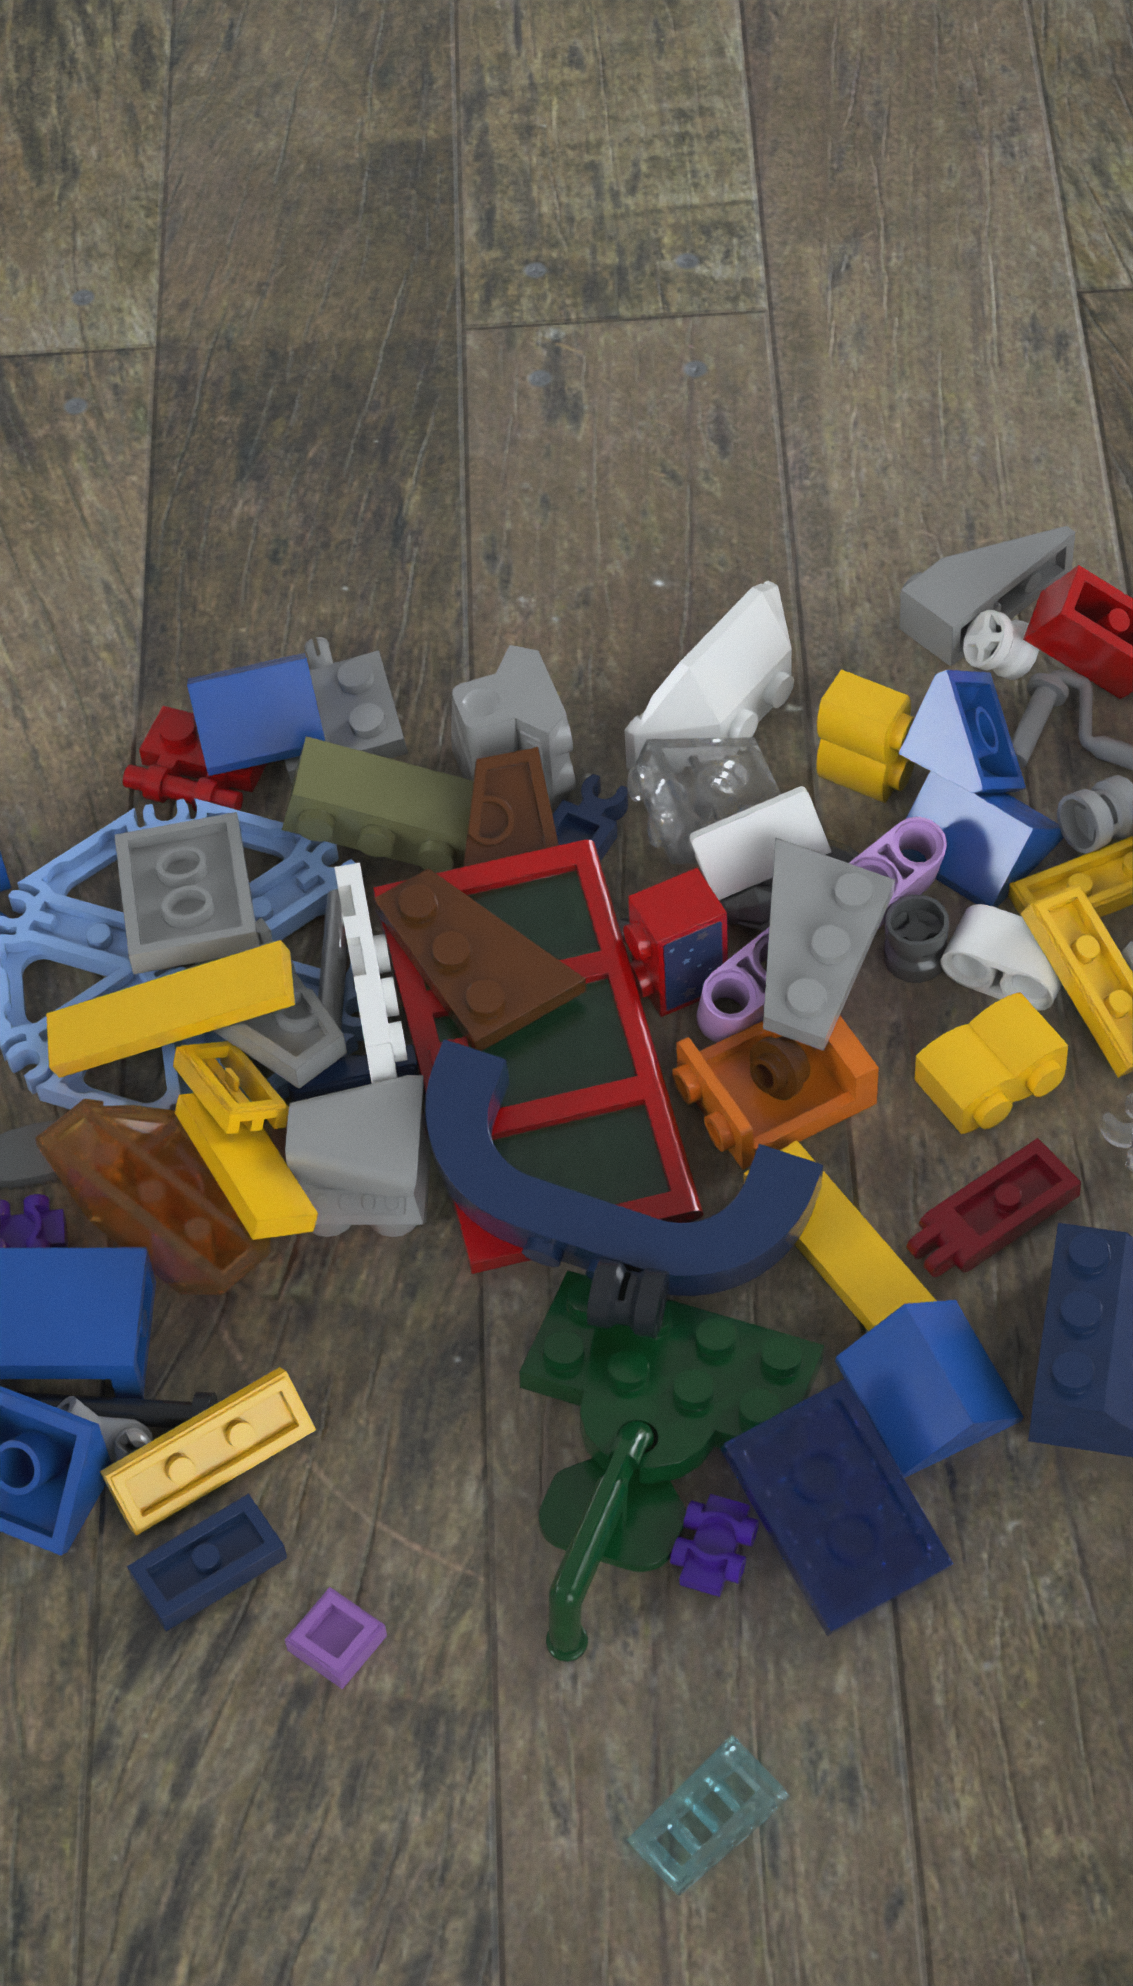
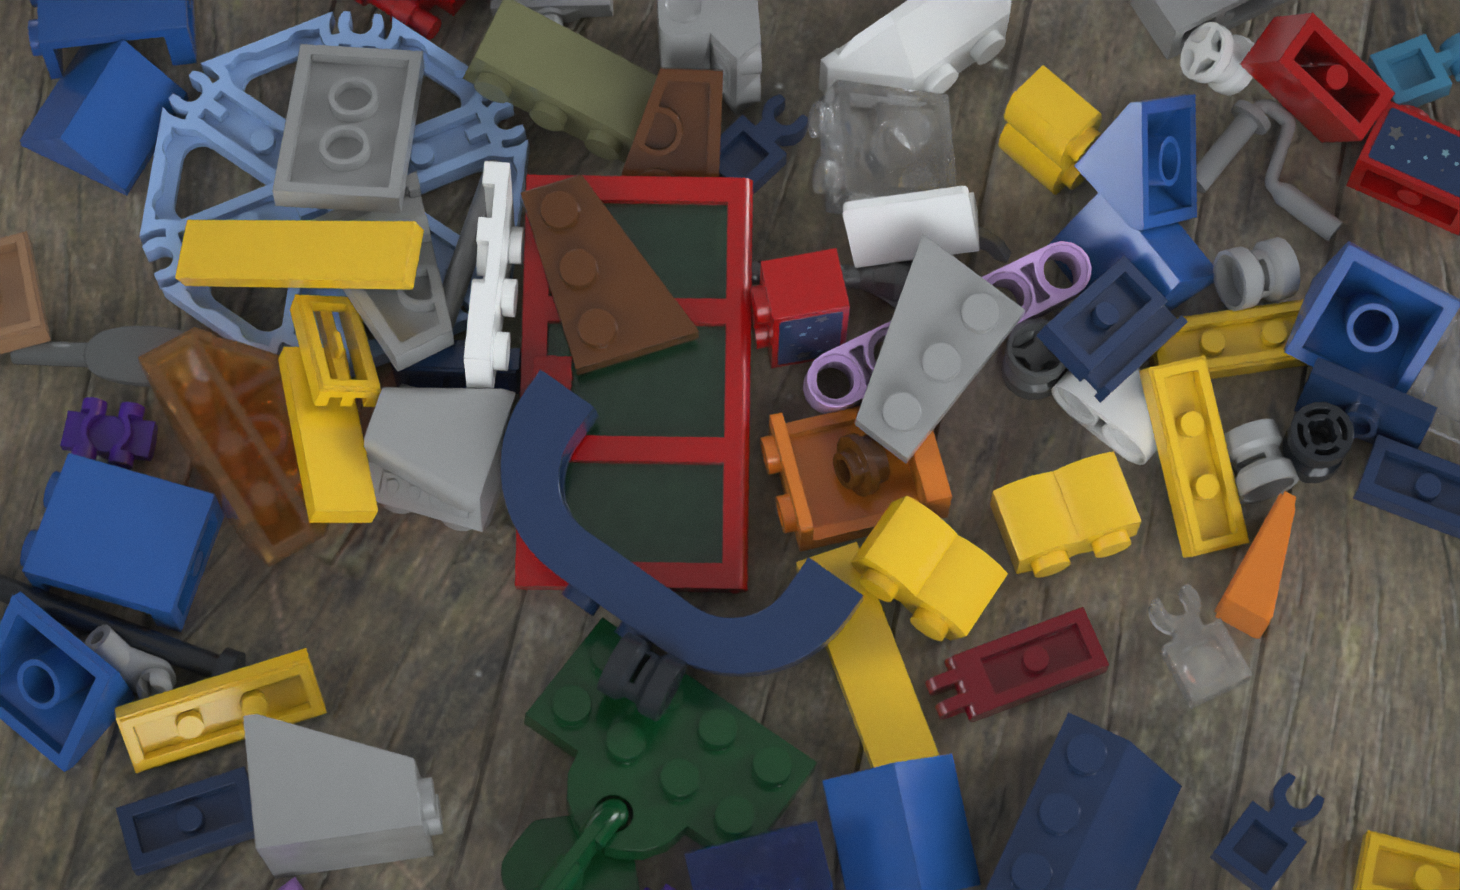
camera: 10 degrees right, 15 degrees up
none -> light grey slope [243,714,443,879]
none -> yellow brick [850,495,1008,641]
none -> dark blue plate [1036,255,1188,403]

